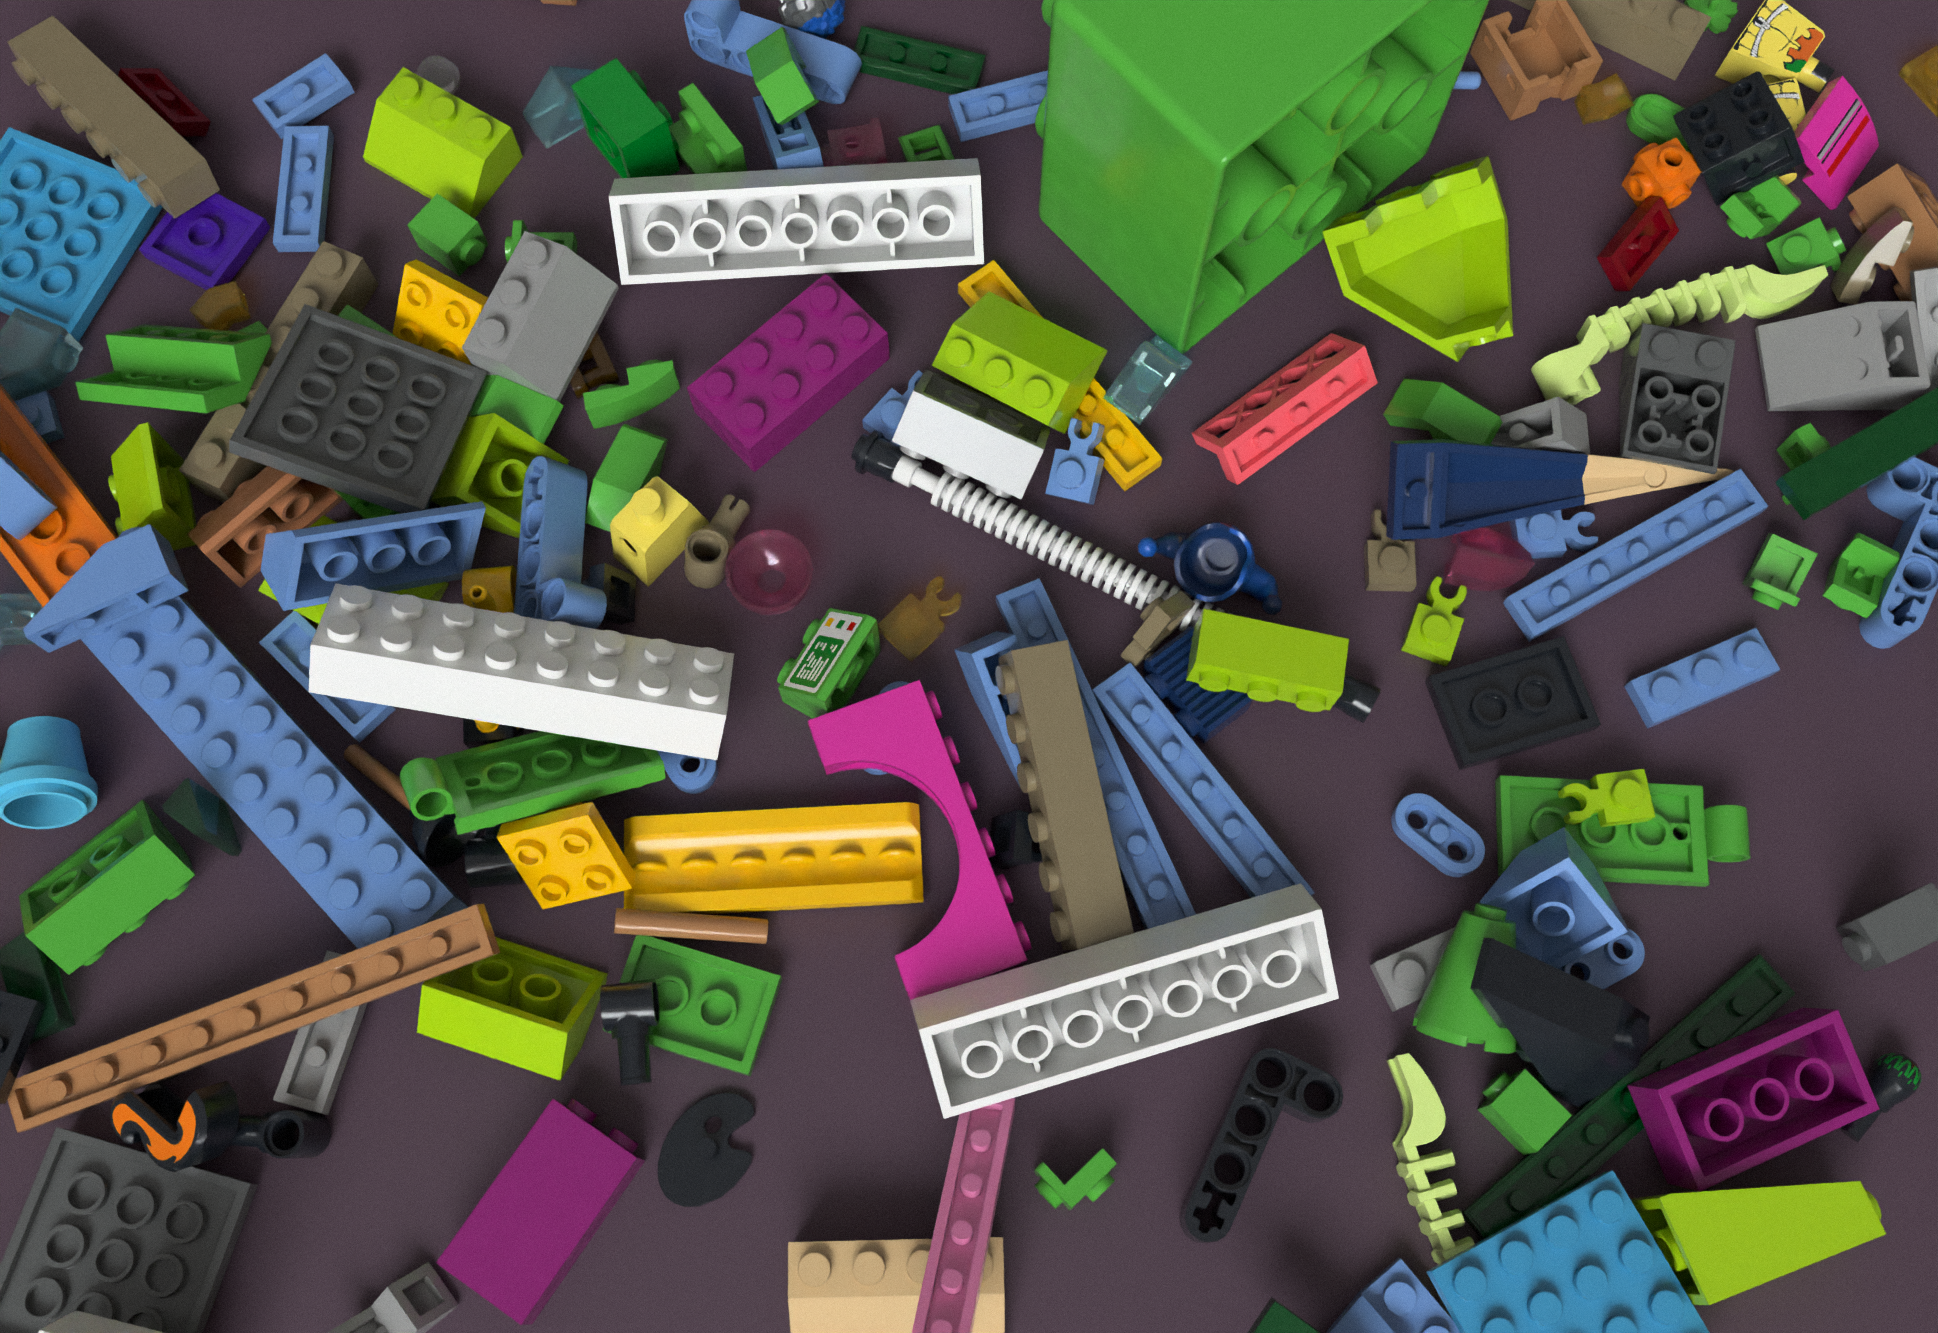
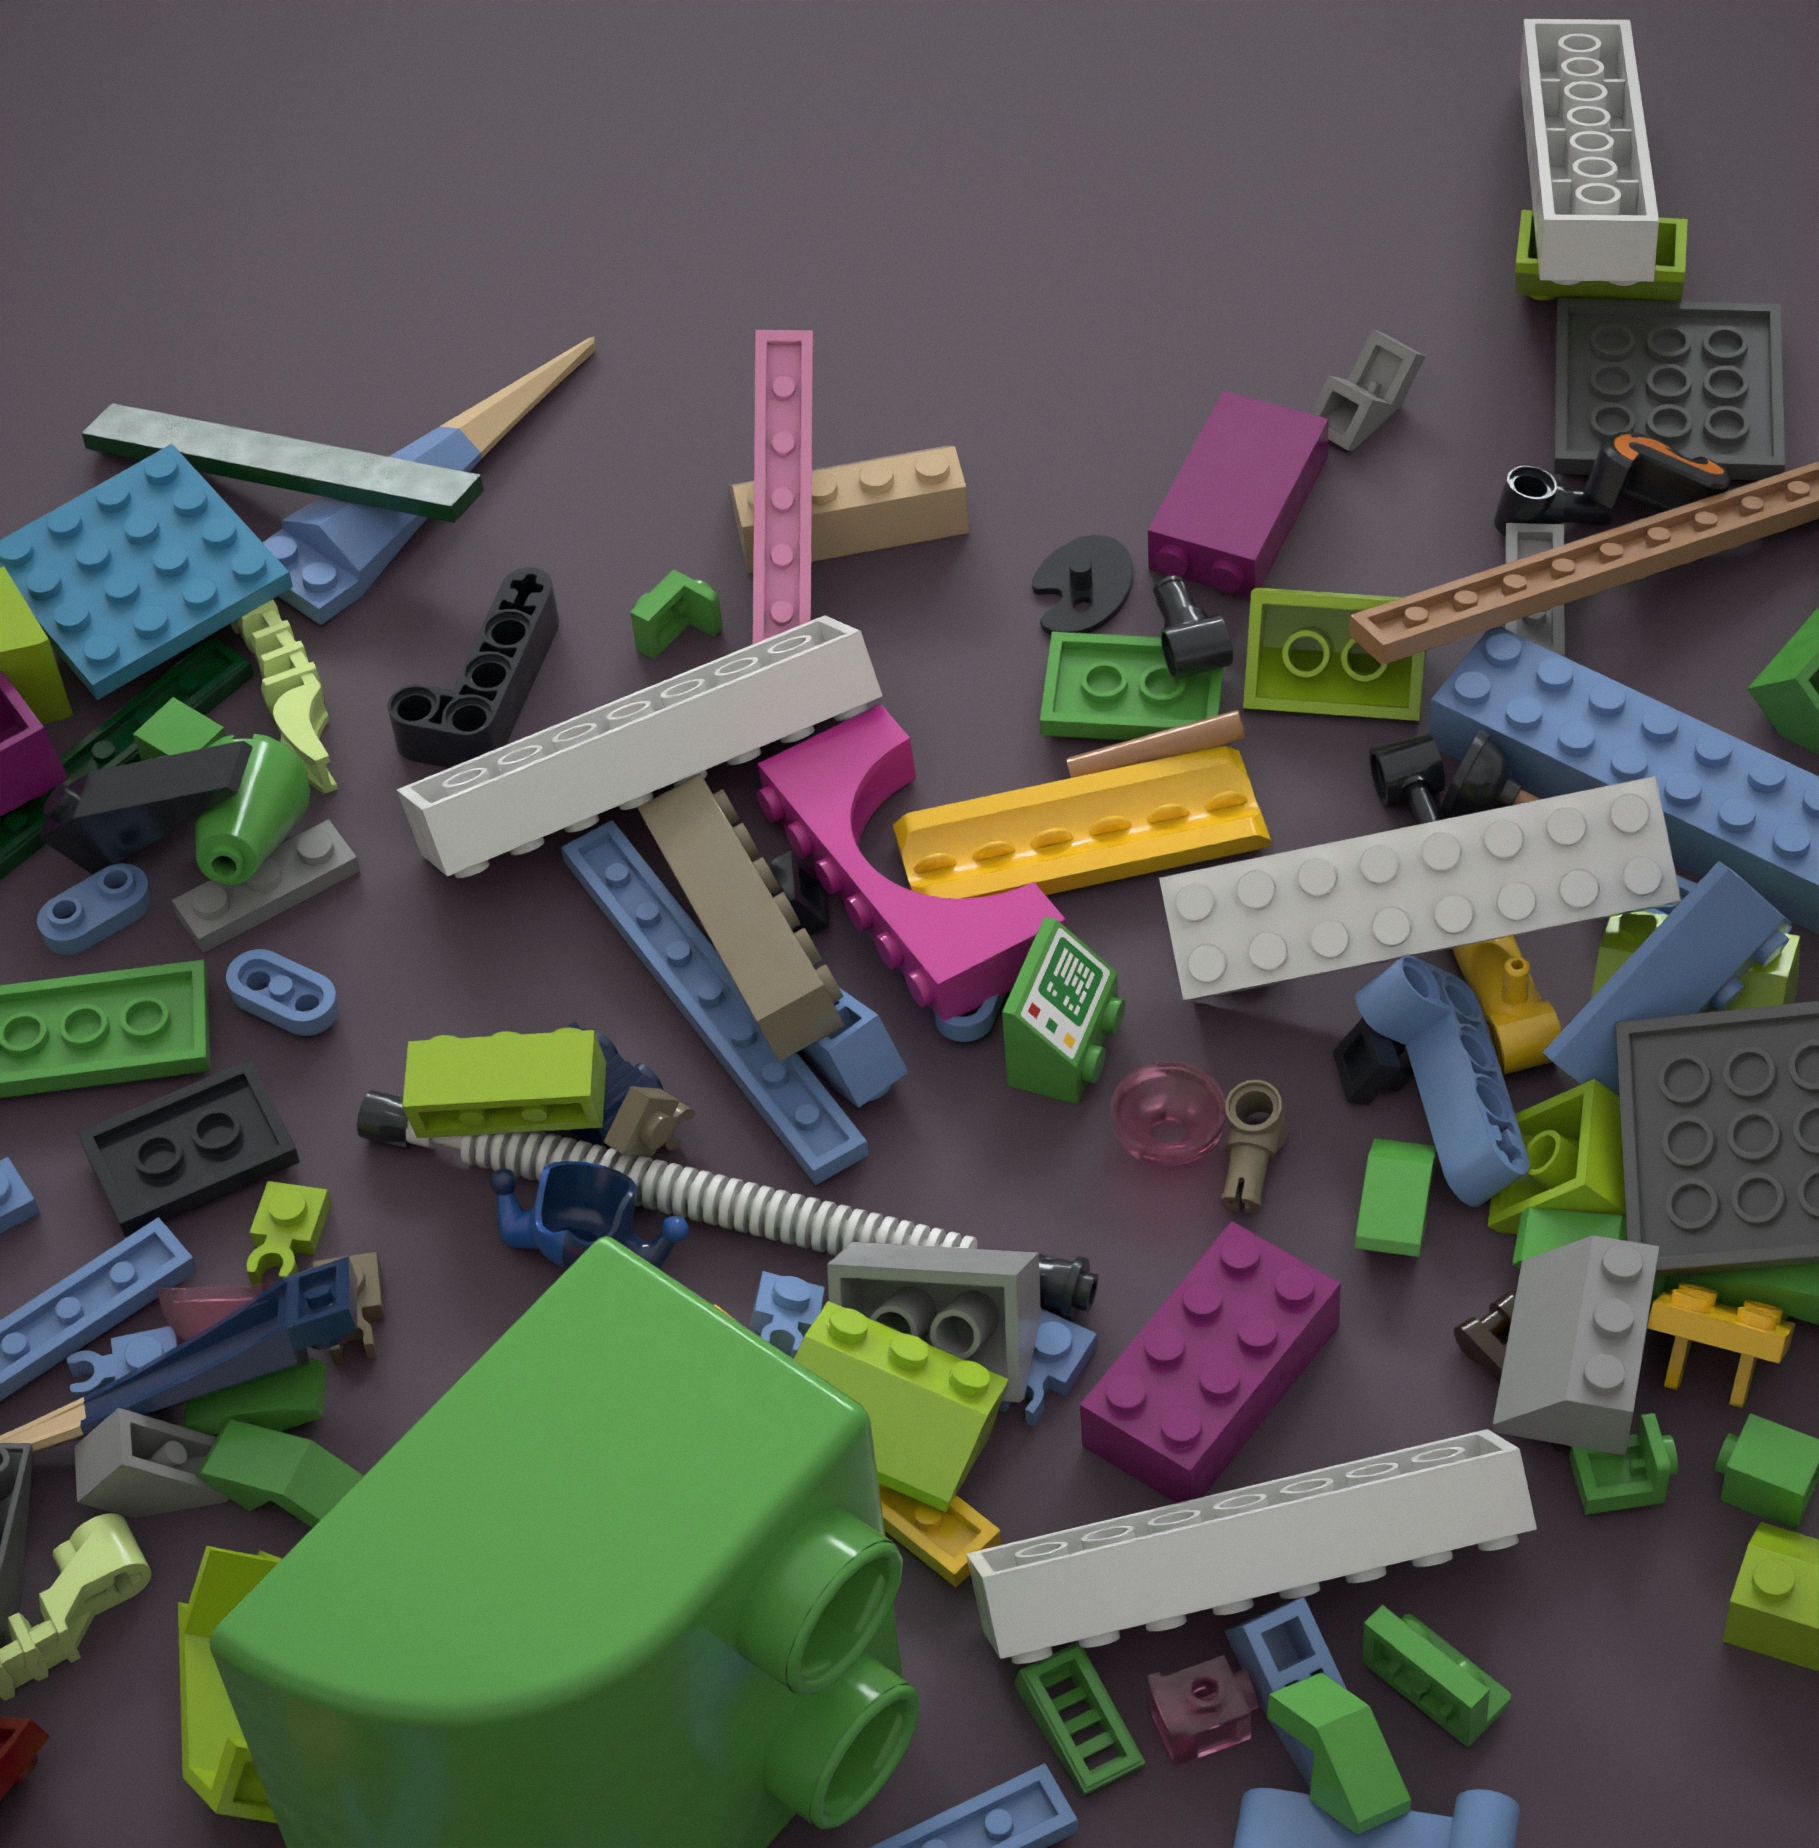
camera: 175 degrees right, 20 degrees down
slope [162,778,242,857] -> none
bright green hinge [400,731,665,835] -> none
yellow plate [496,802,636,909] -> none
clear light blue slope [522,66,595,149] -> none
green brick [571,58,680,178] -> none
bright green slope [583,360,680,429] -> none
light yellow torso [610,476,709,587] -> none
clear yellow plate [877,576,962,662] -> none
medium blue plate [1092,663,1315,898] -> none
medium blue slope [1480,827,1628,969] -> none
lime plate [1558,769,1656,827] -> none

